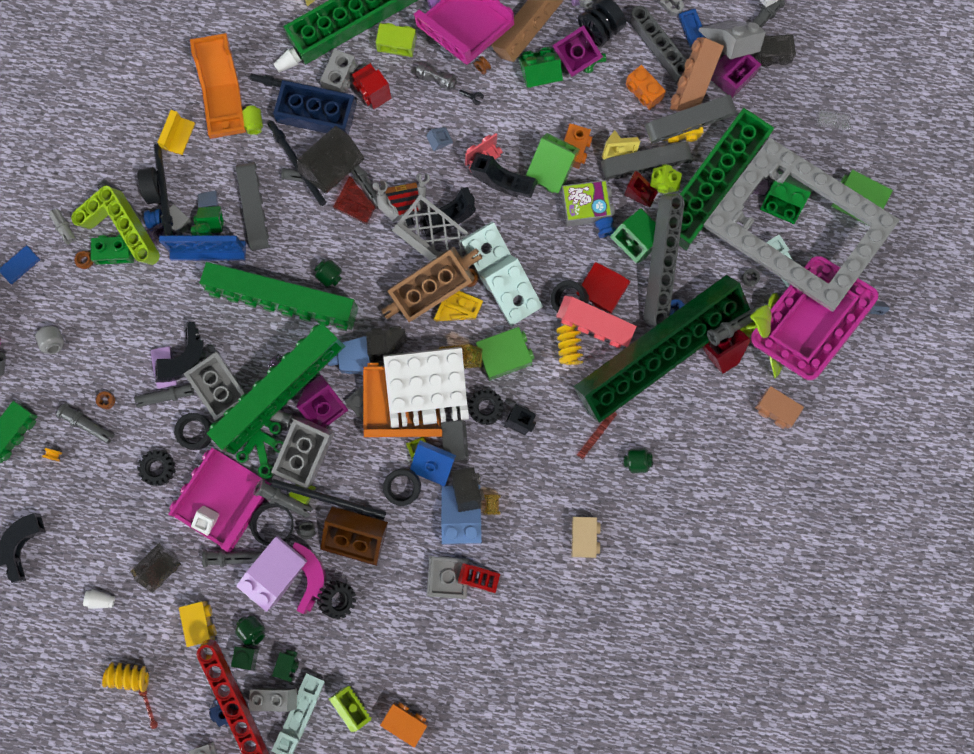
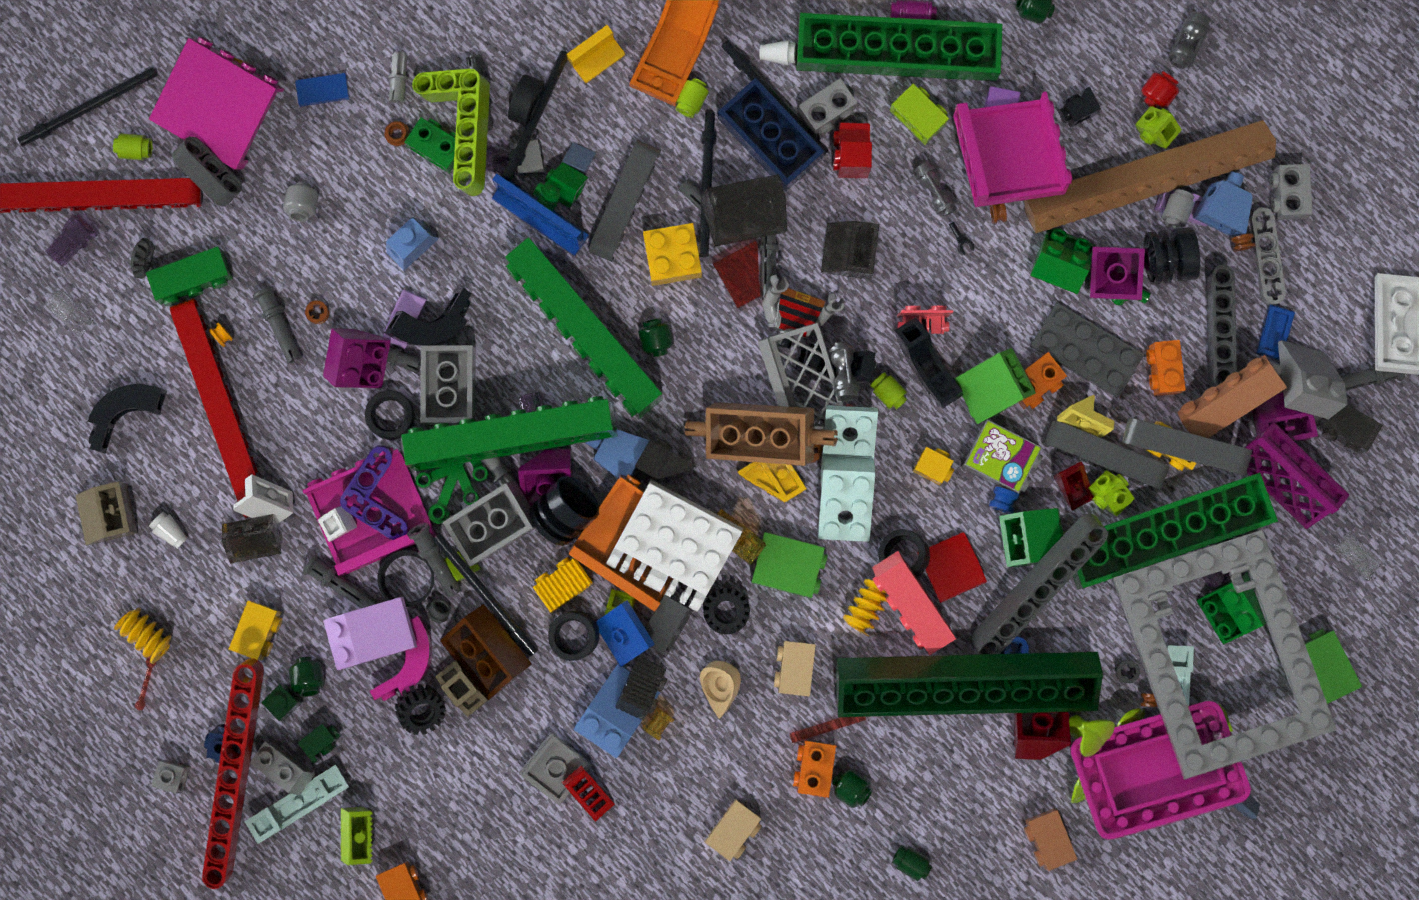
camera: 30 degrees right, 5 degrees up
black tyre [137,450,176,486] -> none
blue wheel [144,209,162,229] -> none
sand blue slope [426,127,453,151] -> none
black brick [503,404,536,435] -> none
dark grey pin [707,307,758,346] -> none
none -> dark tan slope [75,481,138,545]
none -> red beam [170,298,258,519]
none -> white panel [233,474,293,526]
none -> magenta slope [323,328,391,388]
none -> dark purple beam [340,445,408,540]
none -> medium blue torso [386,217,439,271]
none -> dark tan brick [435,660,489,717]
none -> black wheel [529,476,599,546]
none -> yellow brick [533,557,594,613]
none -> yellow piece [643,223,702,286]
none -> tan piece [700,661,741,719]
none -> tan brick [774,641,816,697]
none -> orange brick [793,740,836,798]
none -> clear smoke slope [821,221,880,280]
none -> flat silver piece [828,342,860,401]
none -> lime brick [870,372,908,410]
none -> dark green brick [891,845,932,881]
none -> yellow brick [913,447,955,486]
none -> dark grey plate [1030,302,1145,398]
none -> dark orange bush [1140,693,1158,707]
none -> magenta fence [1244,422,1350,530]

